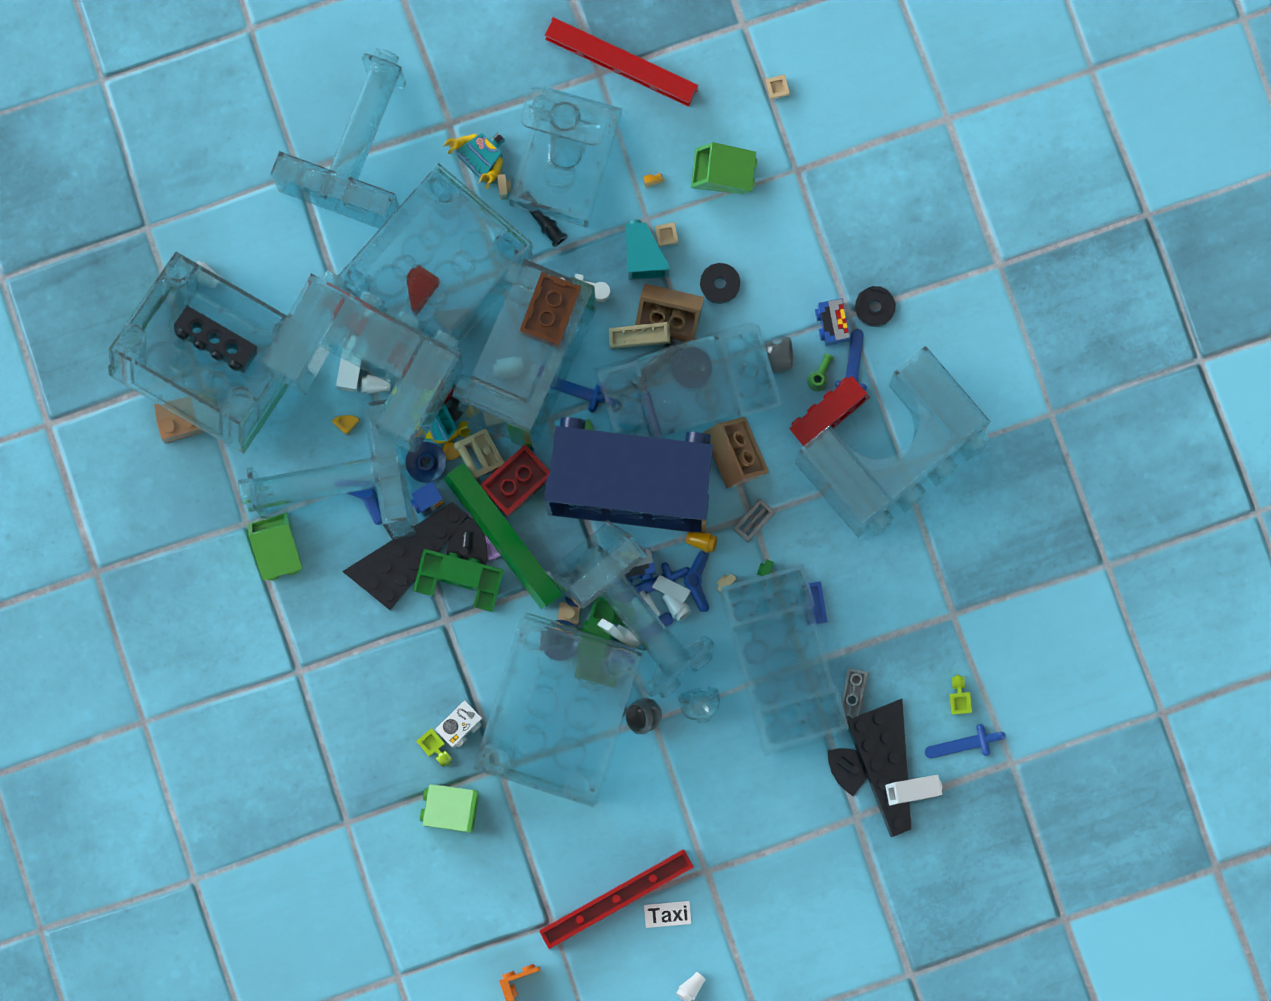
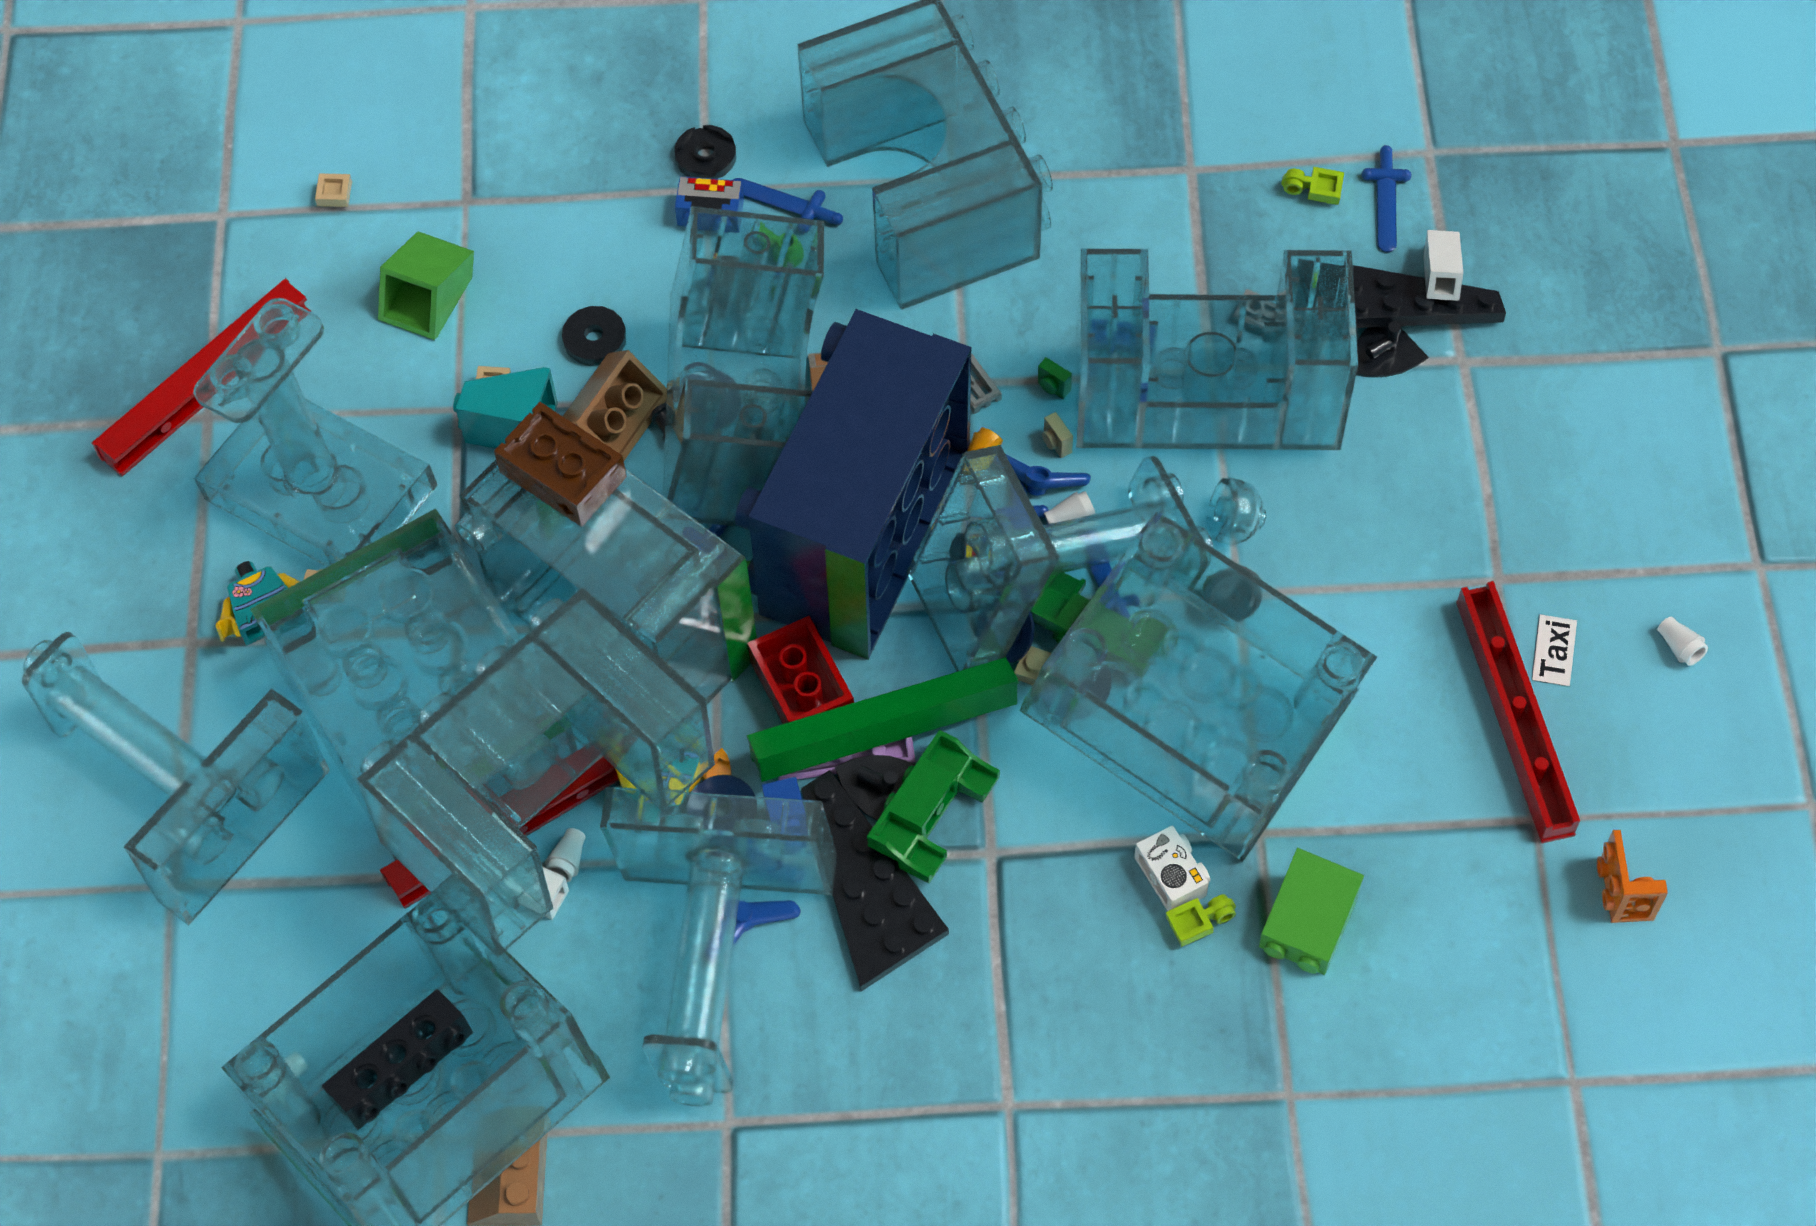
camera: 75 degrees left, 20 degrees down
bright green slope [248,512,302,581] -> none
light orange tile [331,415,361,435] -> none
clear red slope [406,264,441,316] -> none
tan plate [453,428,504,480] -> none
white slope [597,618,641,647] -> none
tan plate [609,322,671,350] -> none
light orange tile [643,173,664,188] -> none
white sticker [652,575,691,603] -> none
red brick [789,375,870,451] -> none

